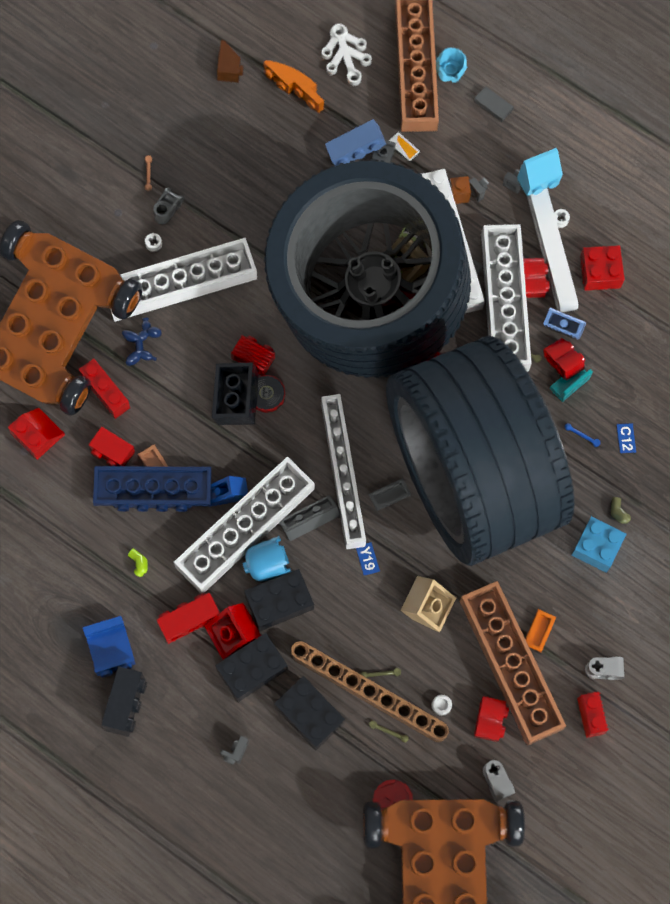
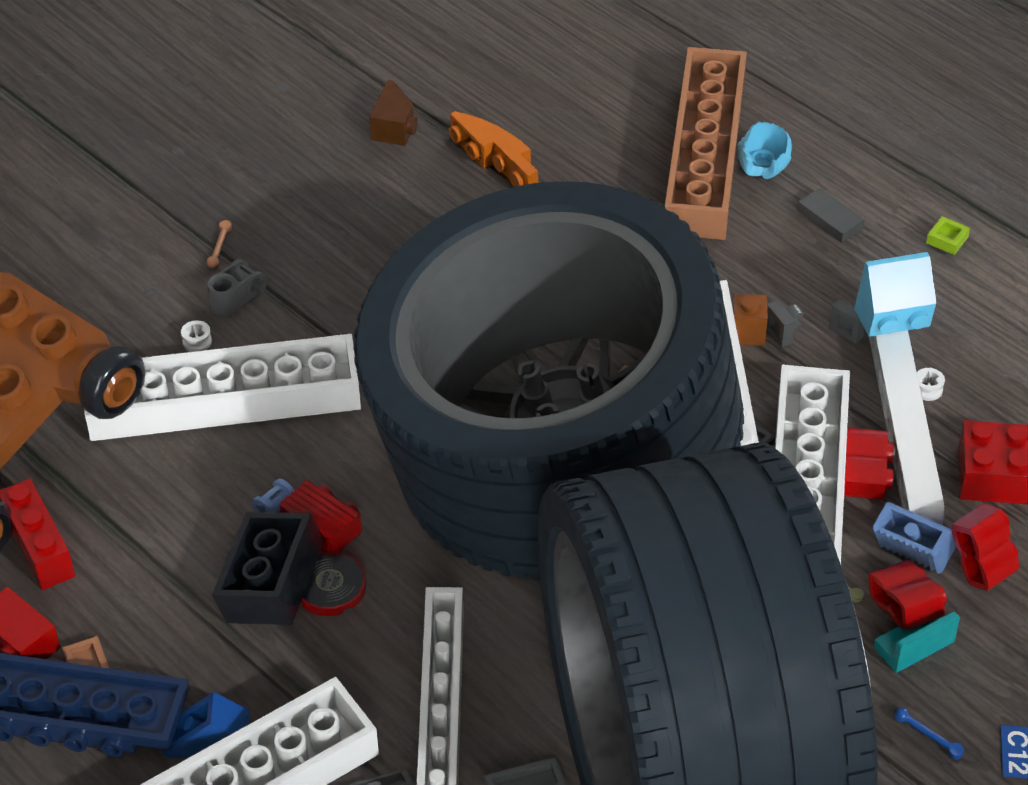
camera: 15 degrees right, 25 degrees down
dark blue piece [122,318,162,366] -> none
white plant [322,24,371,86] -> none
none -> medium blue bush [251,478,295,513]
none -> lime plate [926,216,970,255]
none -> red brick [952,503,1019,591]

